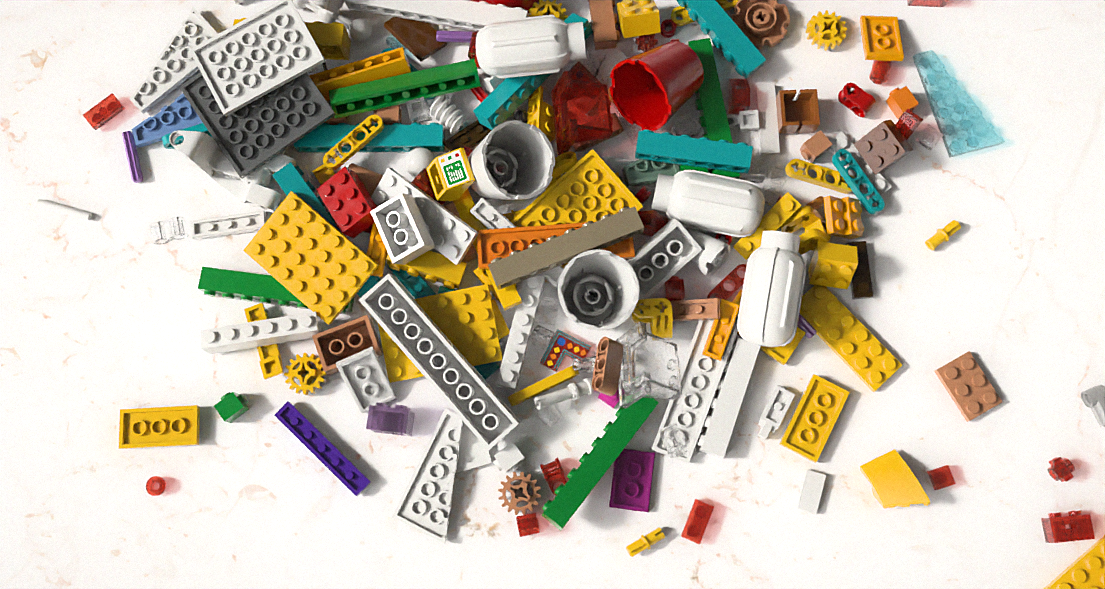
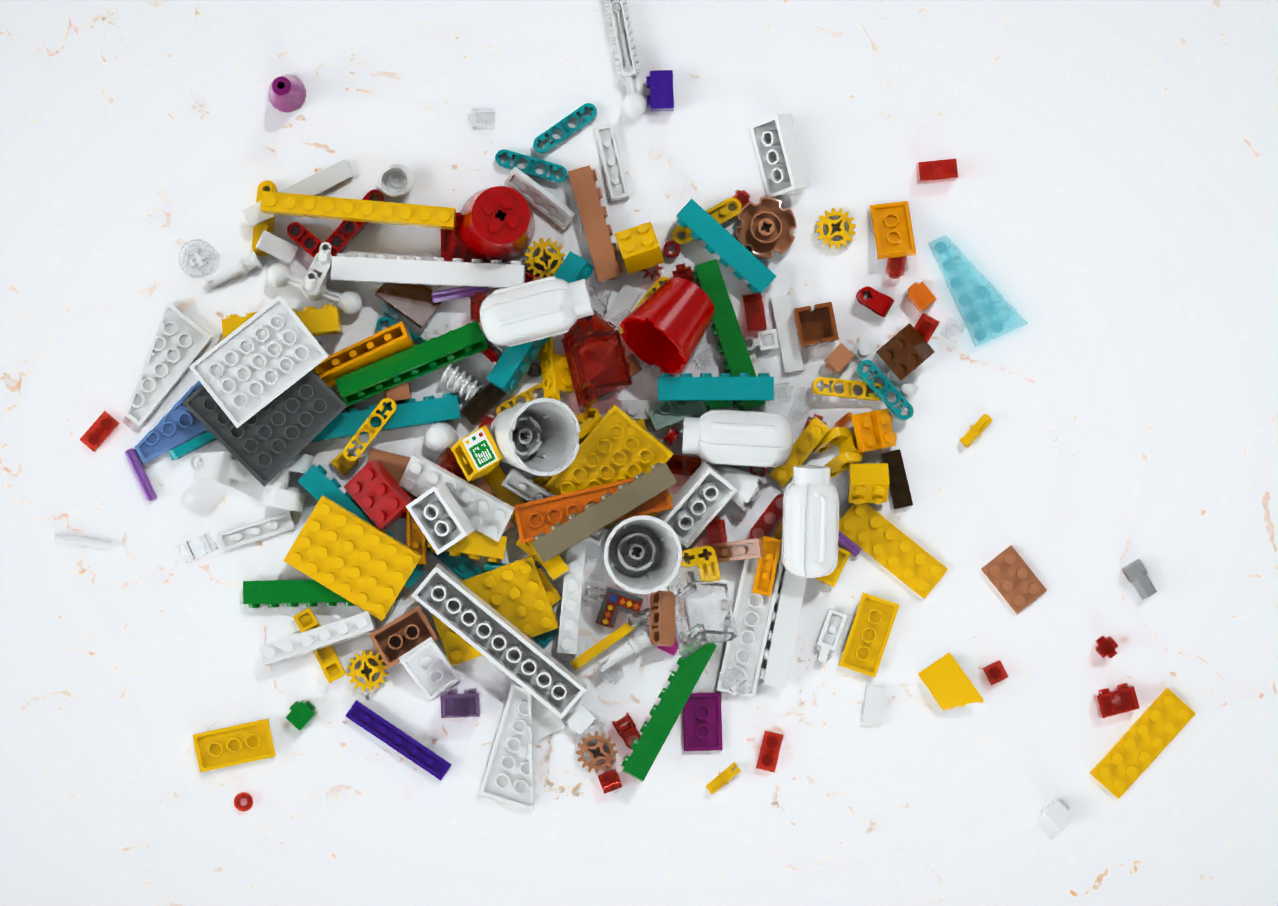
camera: 15 degrees left, 10 degrees up
clear brick [406,97,432,123] -> none

